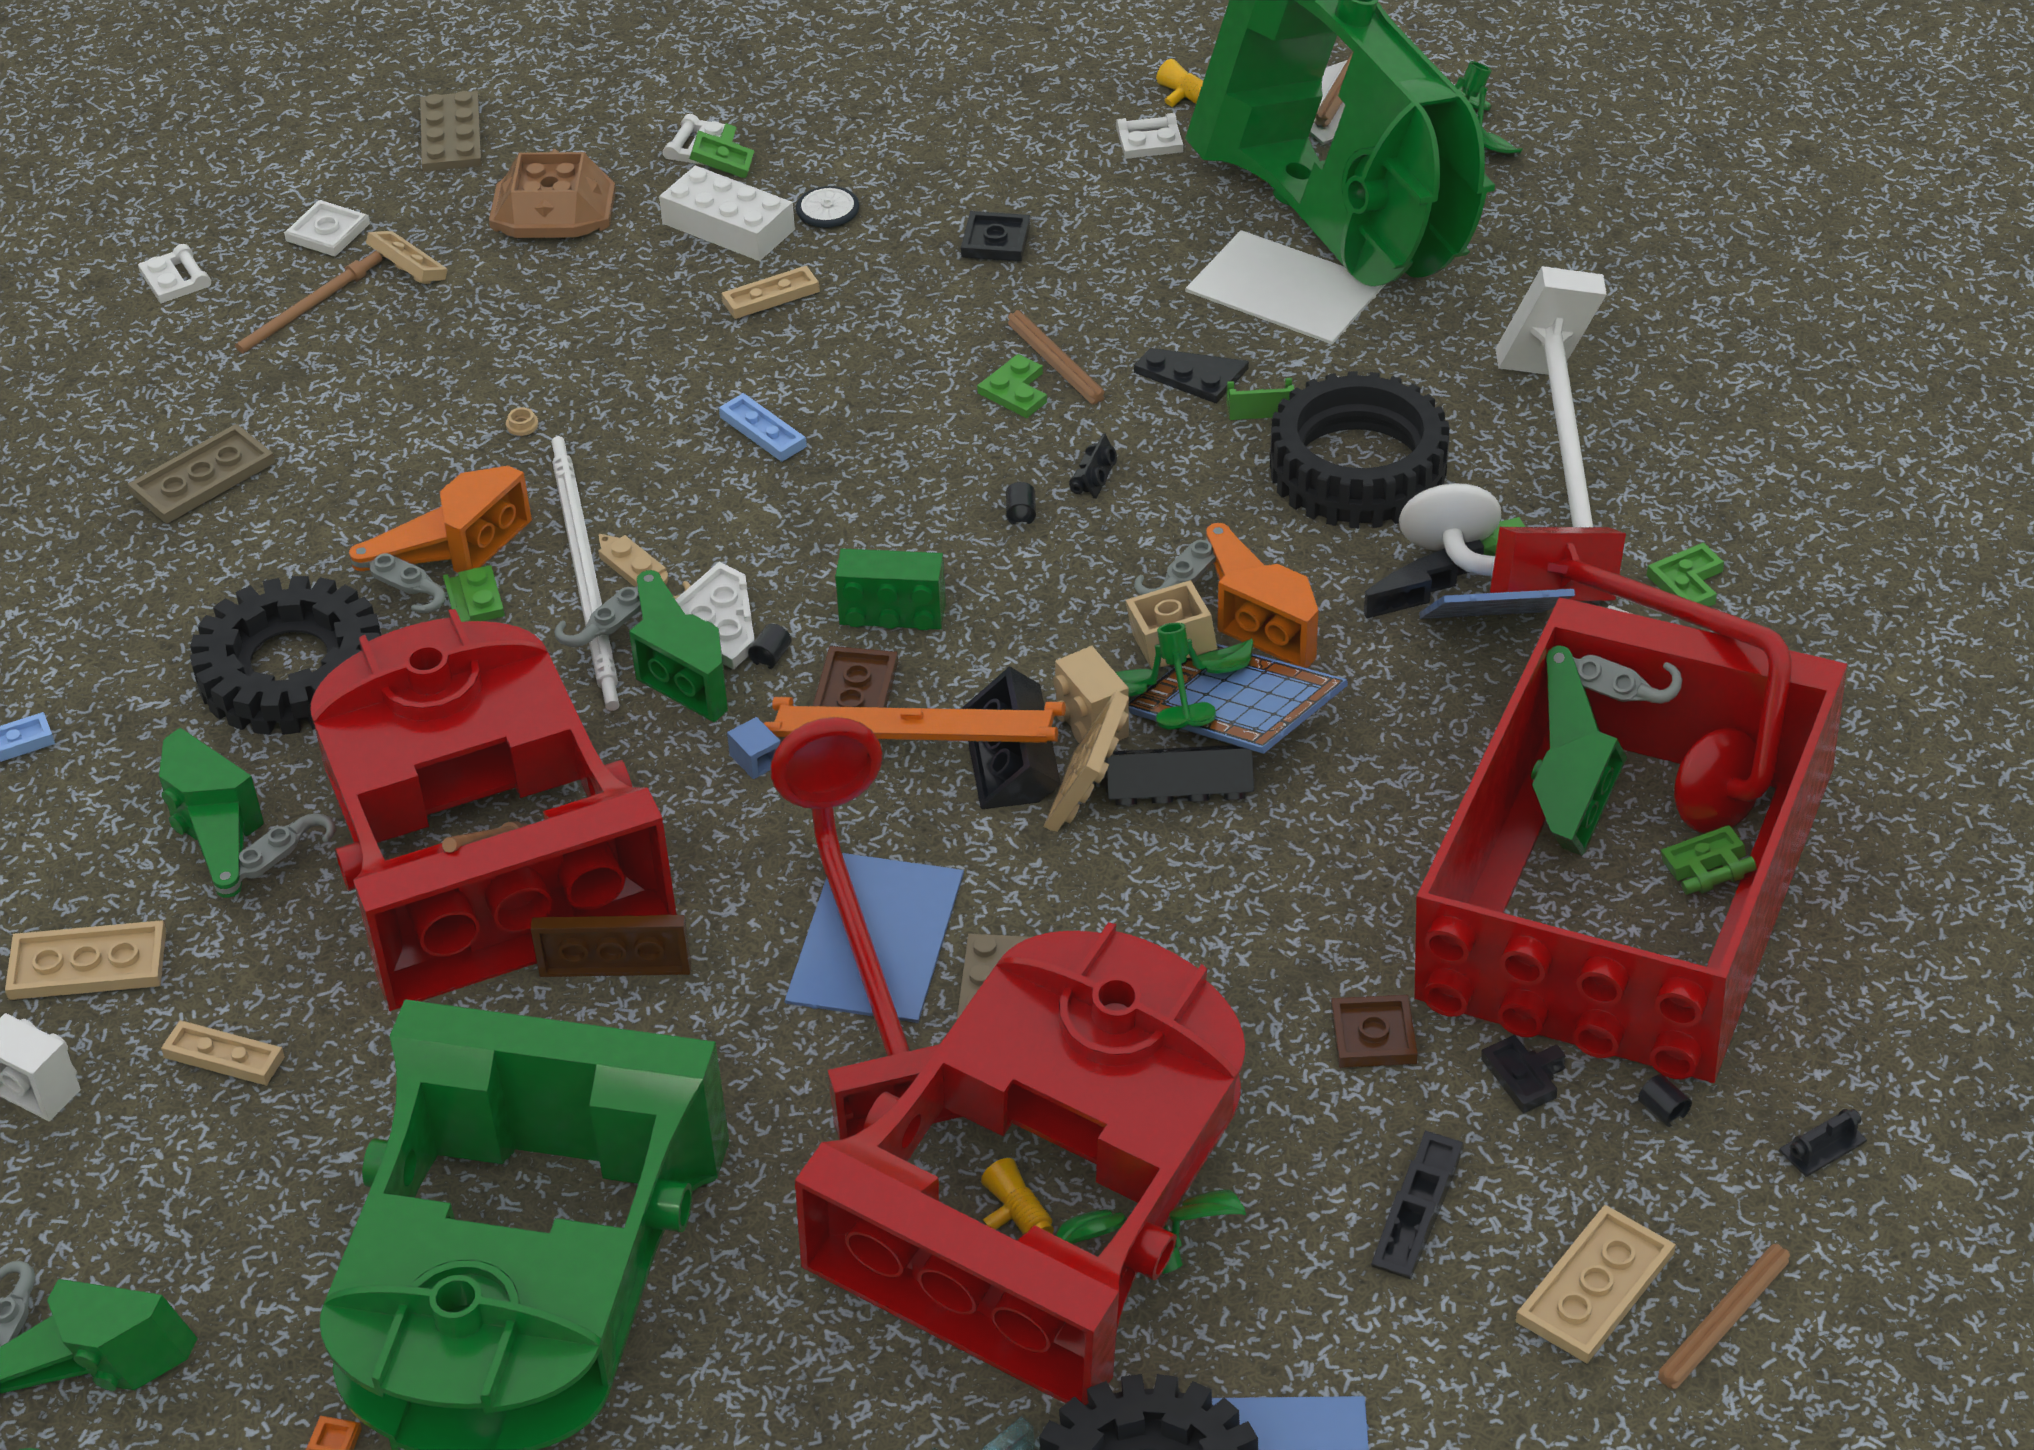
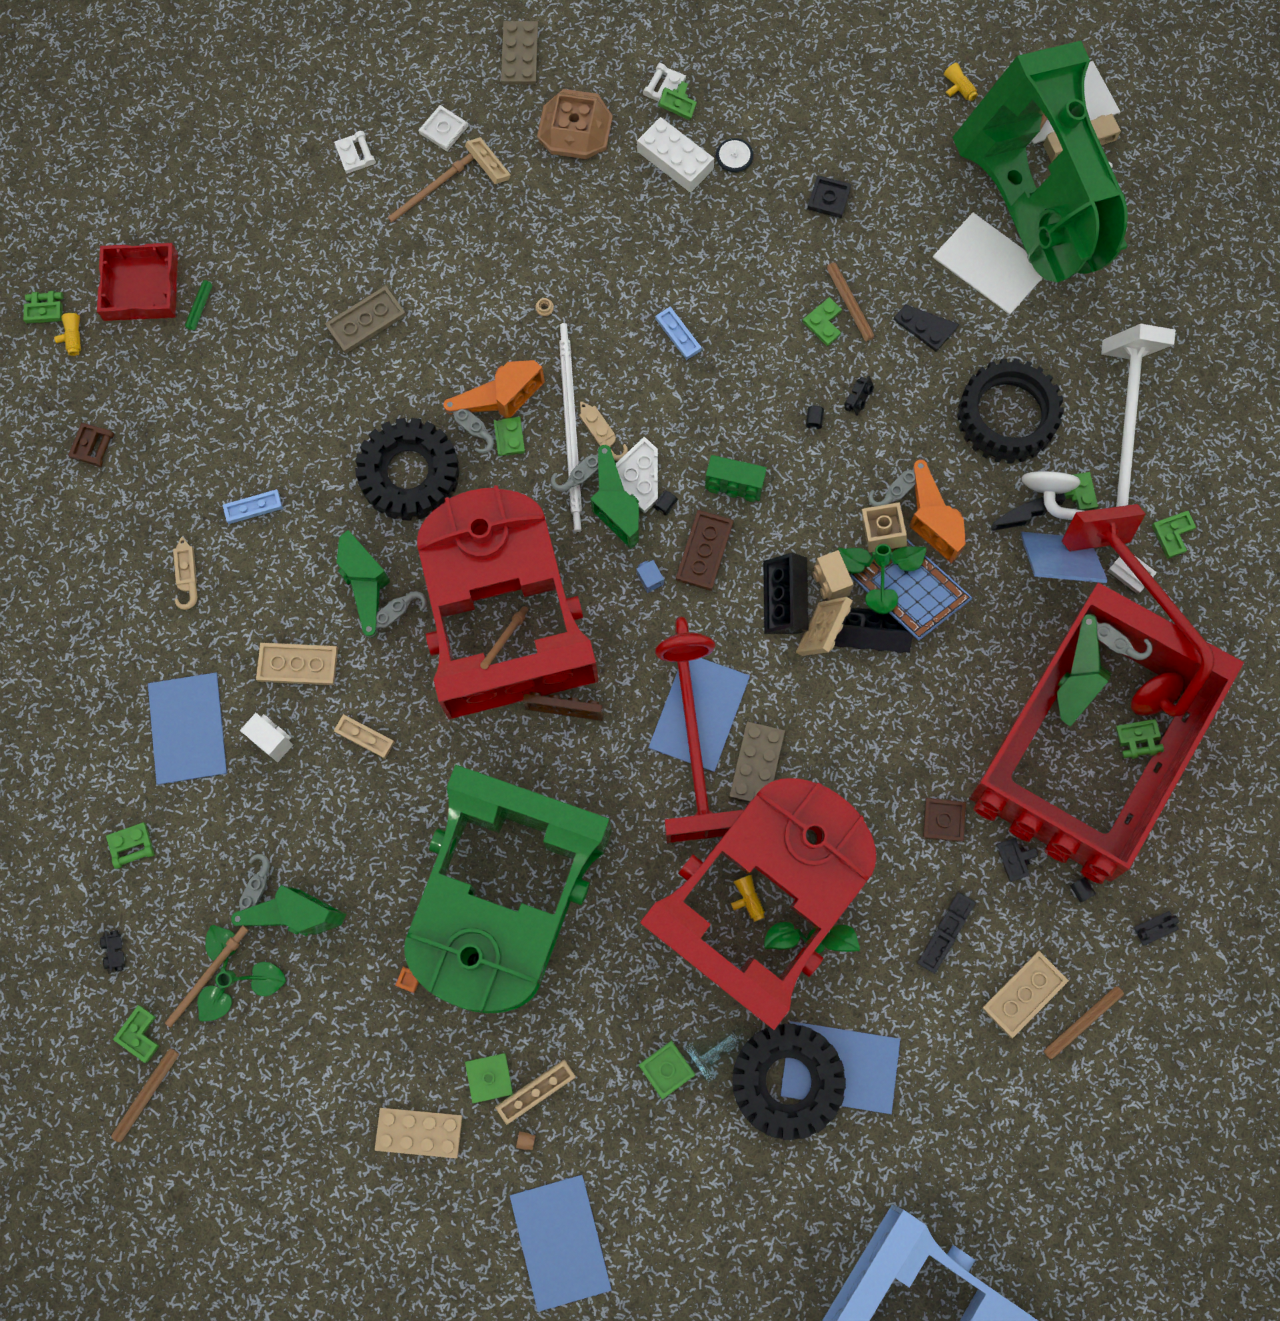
camera: 10 degrees right, 30 degrees up
tan plate [722,266,820,319] -> none
orange piece [764,697,1066,743] -> none
white plate [1116,113,1183,159] -> none
bright green hinge [1226,378,1294,420] -> none
green plant [1454,61,1523,154] -> none

